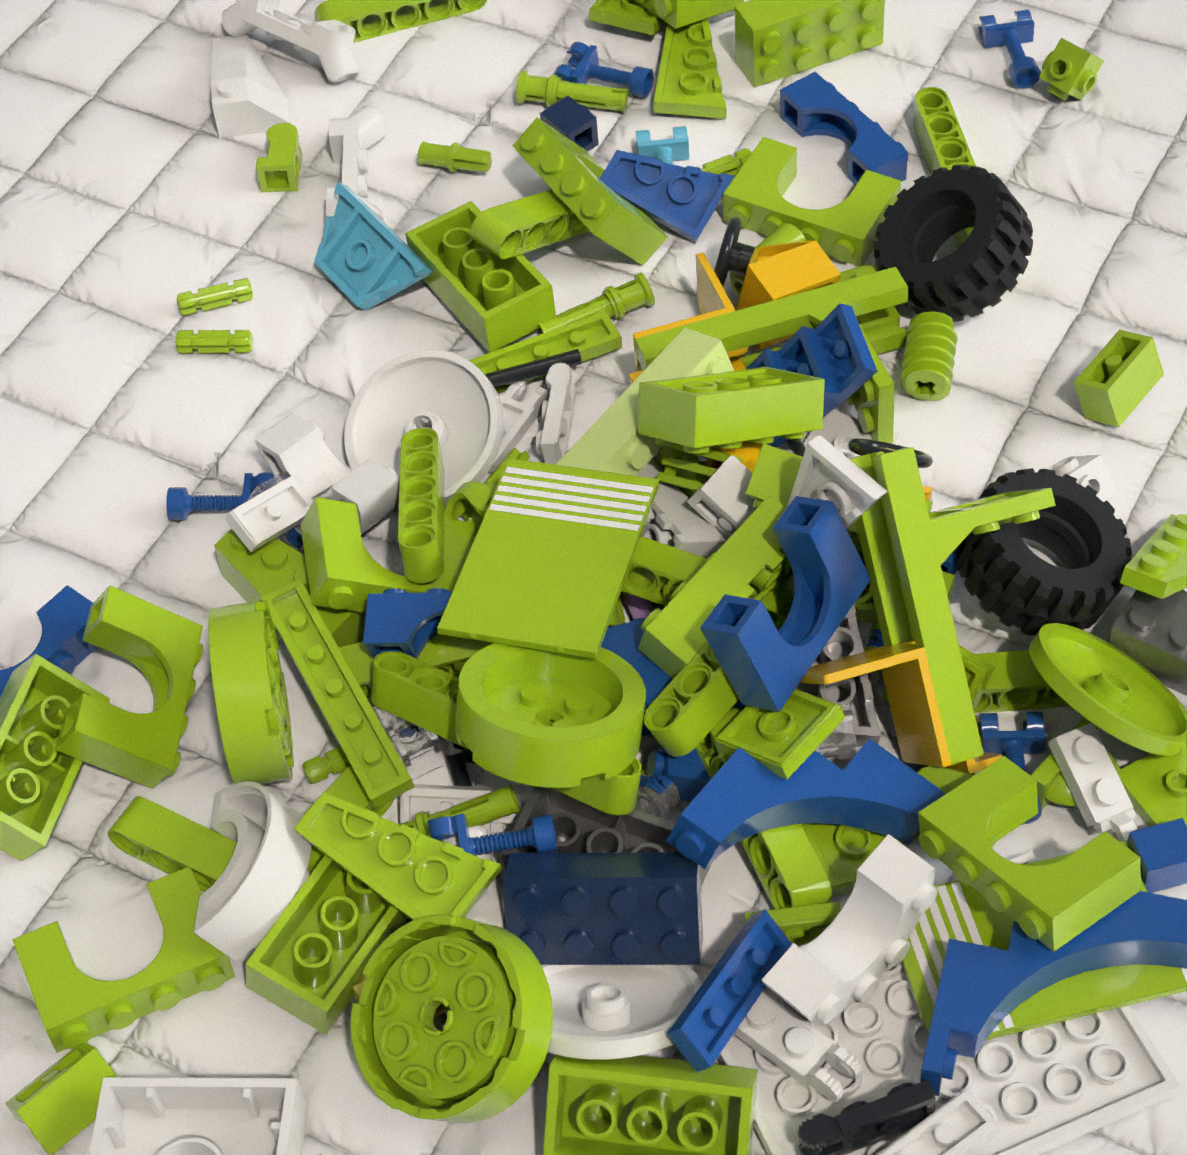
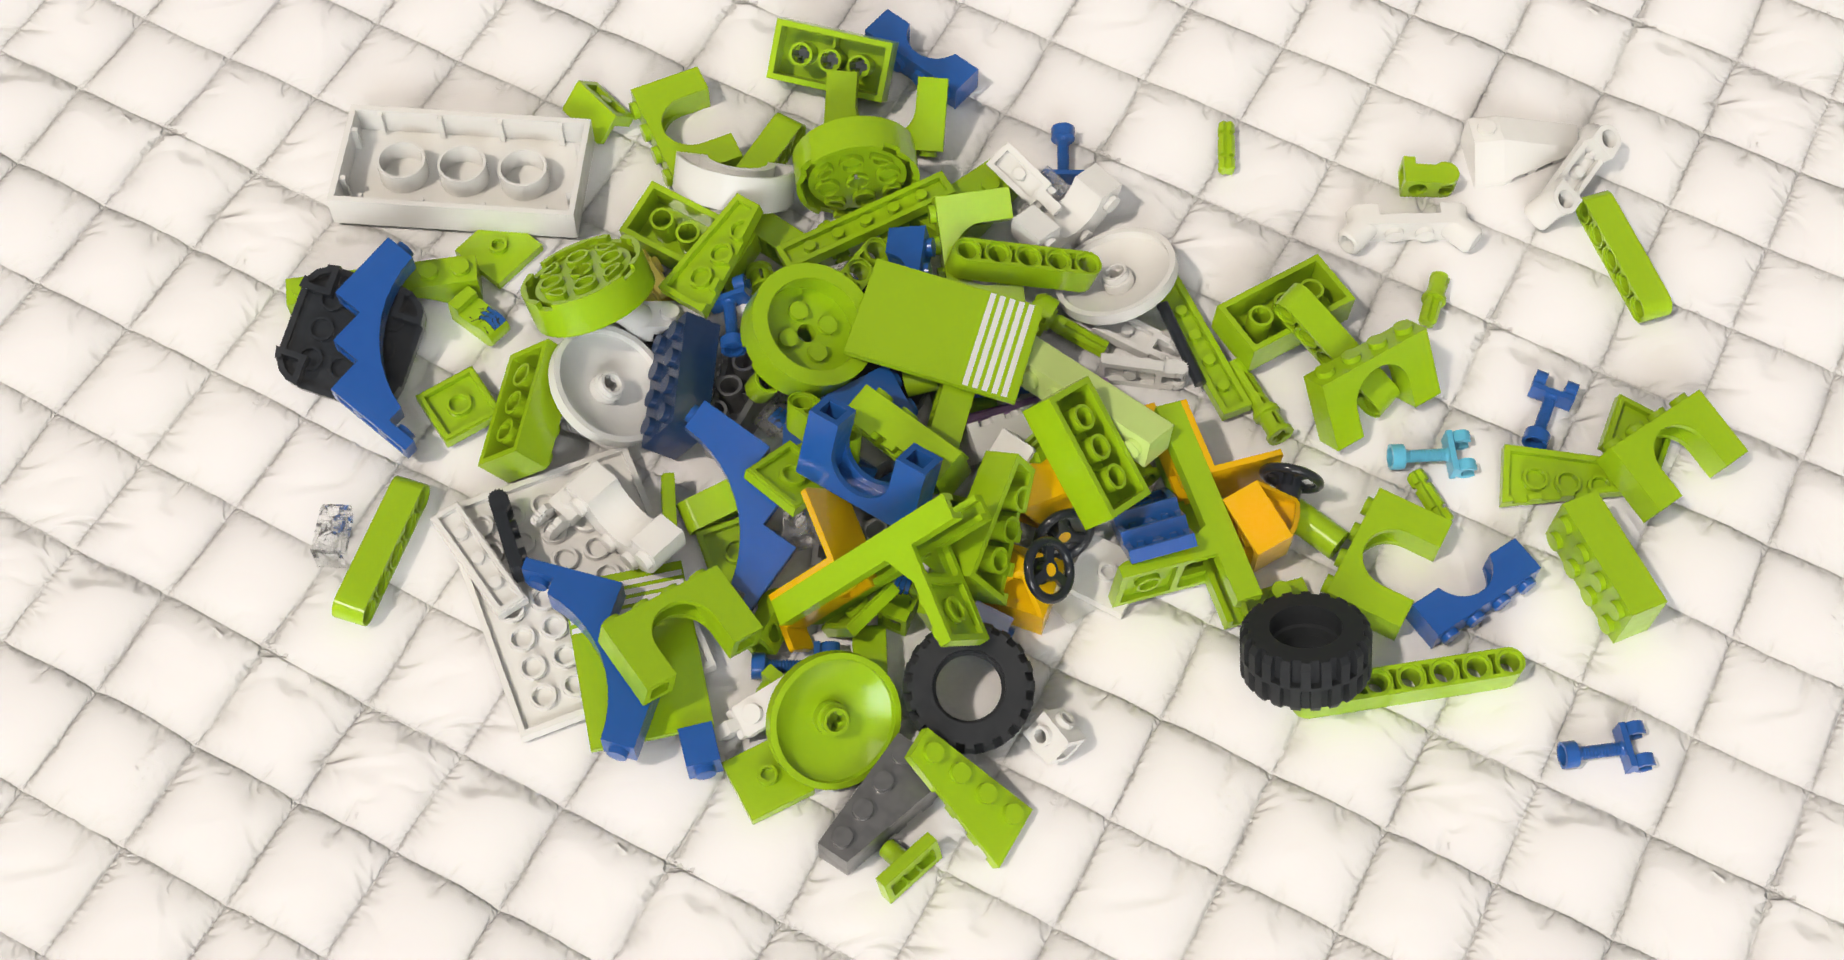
camera: 85 degrees right, 10 degrees up
lime axle [177,278,253,316] -> none
medium azure wing [314,182,433,310] -> none
lime pin [516,70,628,113] -> none
dark blue brick [540,96,599,152] -> none
blue wing [600,150,734,243] -> none
blue plate [667,909,792,1072] -> none
white wing [787,435,888,529] -> none
lime piece [900,311,958,401] -> none
lime brick [1039,37,1104,101] -> none
lime brick [1073,330,1164,427] -> none

